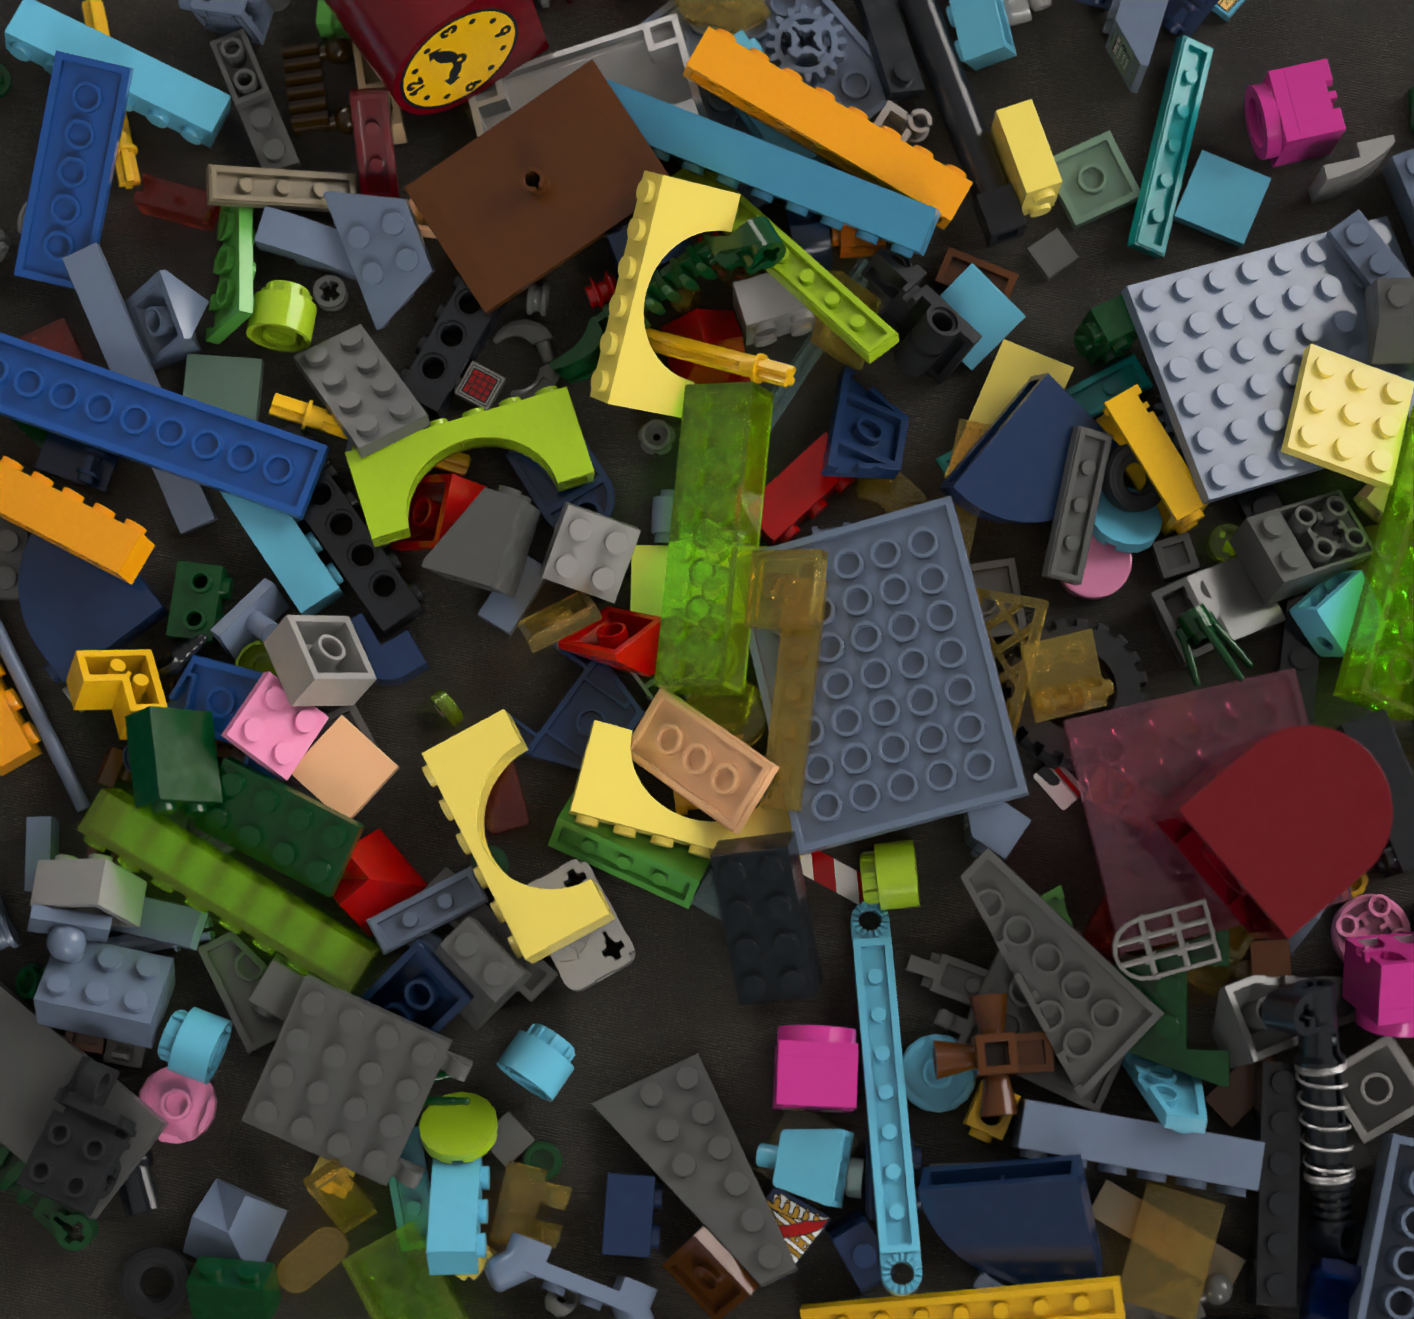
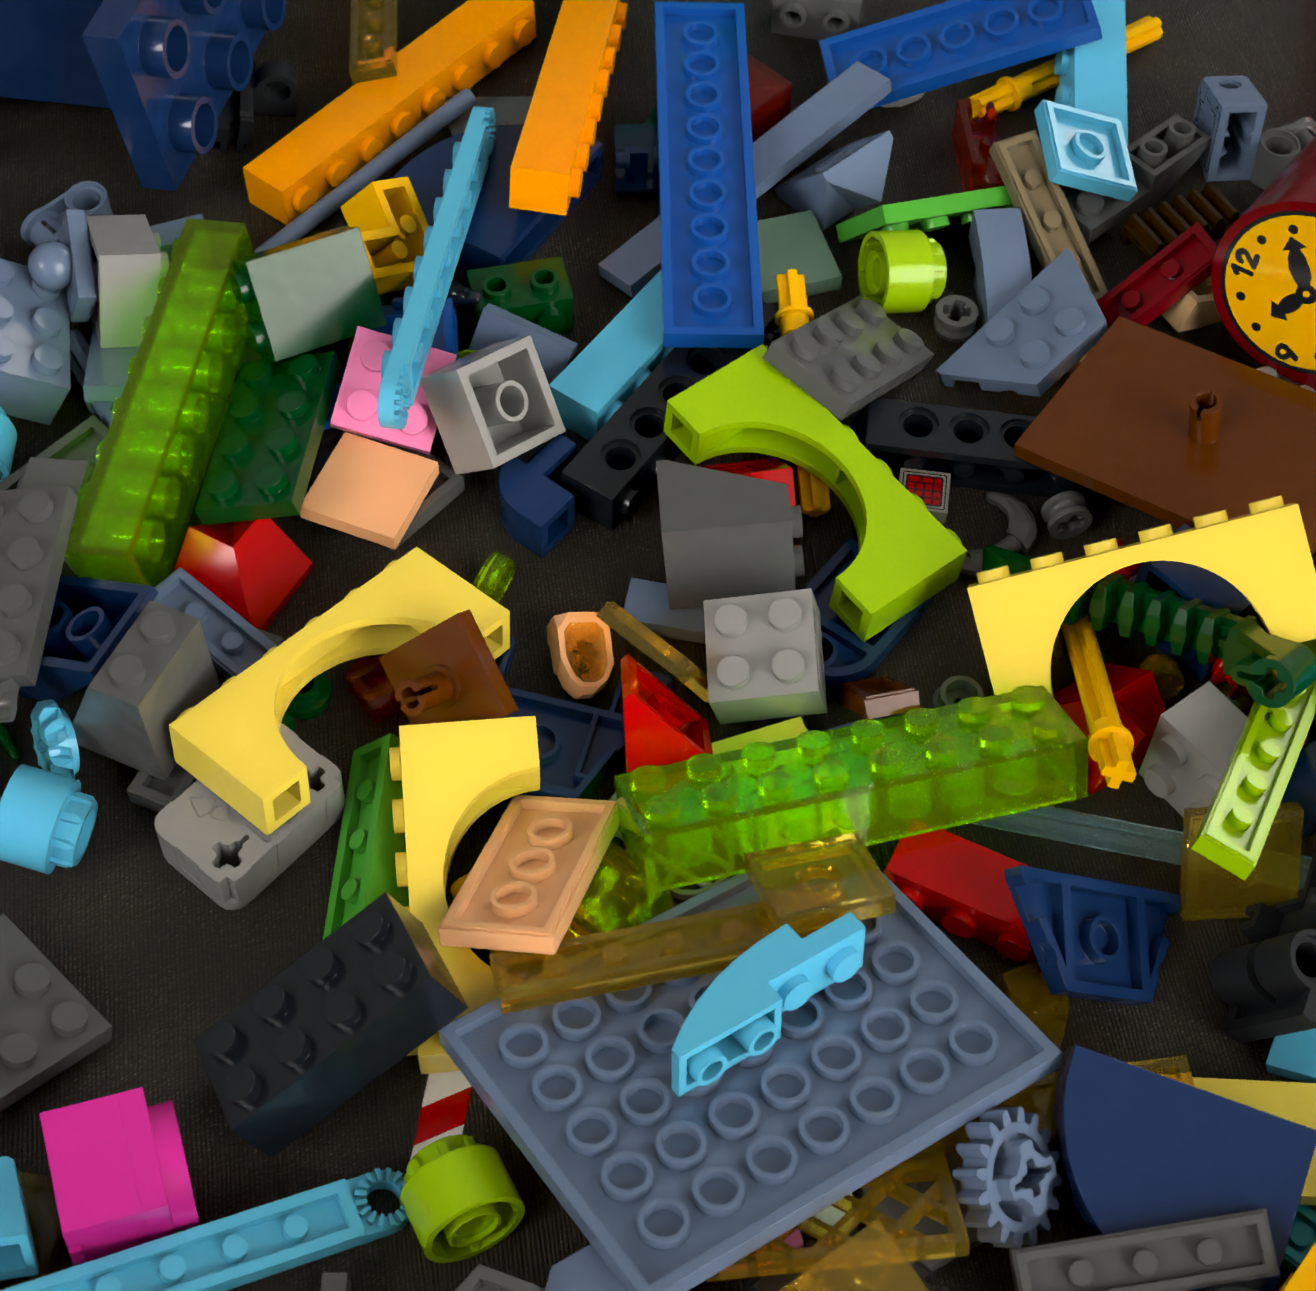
camera: 65 degrees right, 25 degrees down
none -> medium azure gear [30,699,80,779]
none -> medium azure plate [378,106,496,430]
none -> reddish brown tile [379,609,519,725]
none -> rock [547,612,614,700]
none -> medium azure slope [671,912,866,1097]
none -> reddish brown tile [837,675,921,720]
none -> sand blue gear [953,1107,1062,1248]
none -> medium azure tile [1034,100,1138,202]

